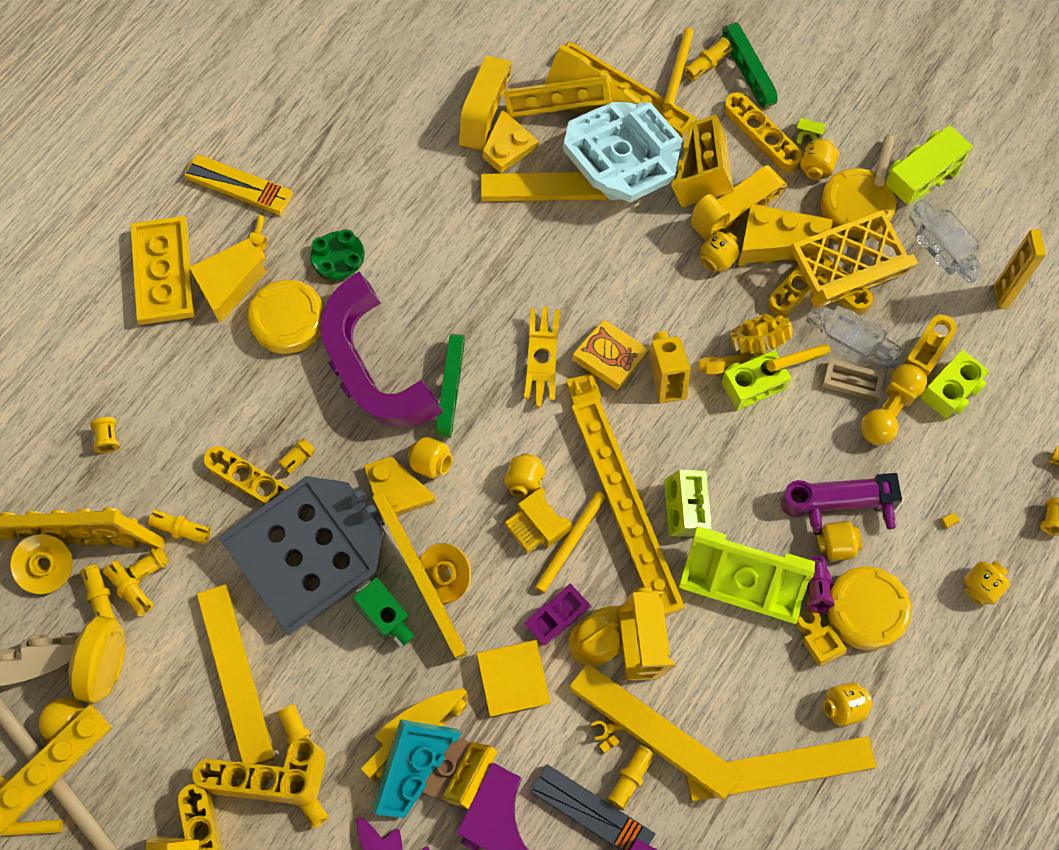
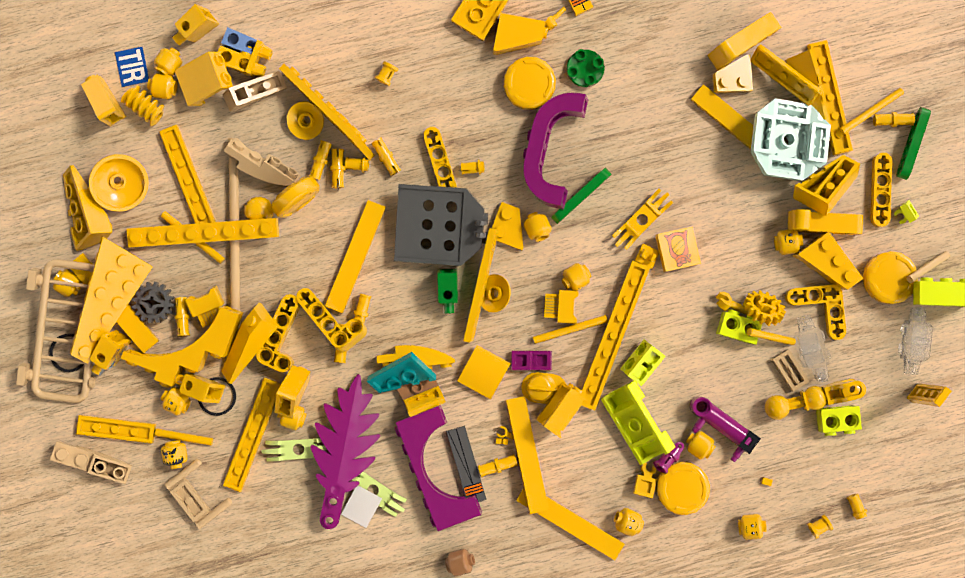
camera: 40 degrees right, 20 degrees up
yellow torso [650,331,691,404] -> none
yellow fence [790,210,918,309] -> none
yellow head [800,139,839,180] -> none

